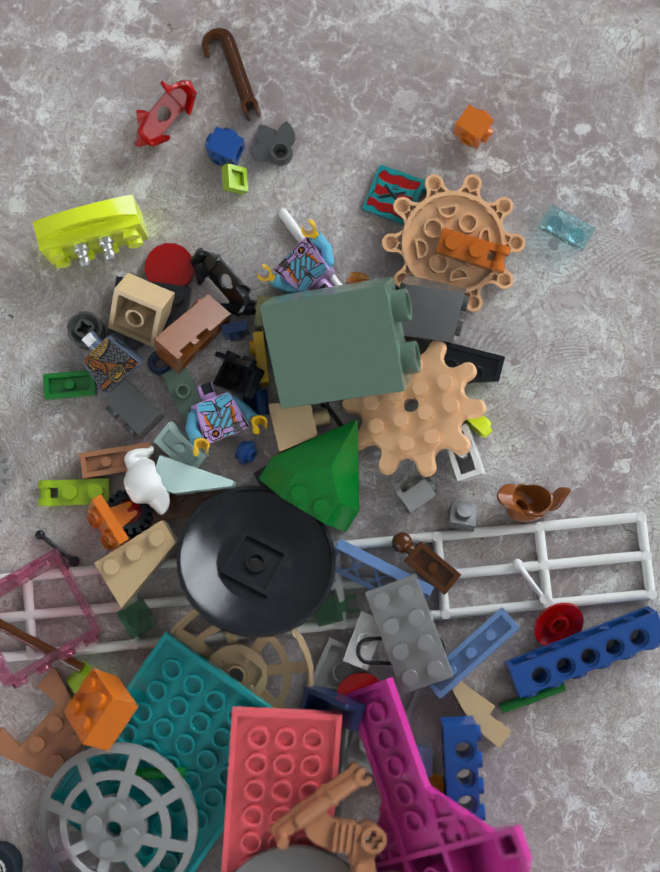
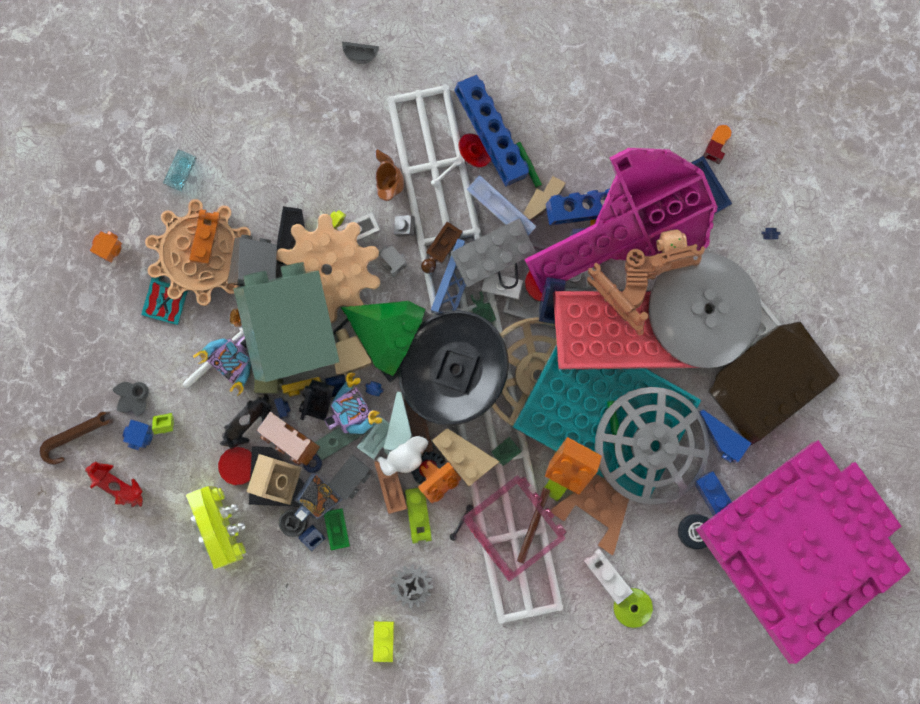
camera: 95 degrees left, 0 degrees up
none -> dark blue plate [298,524,326,552]

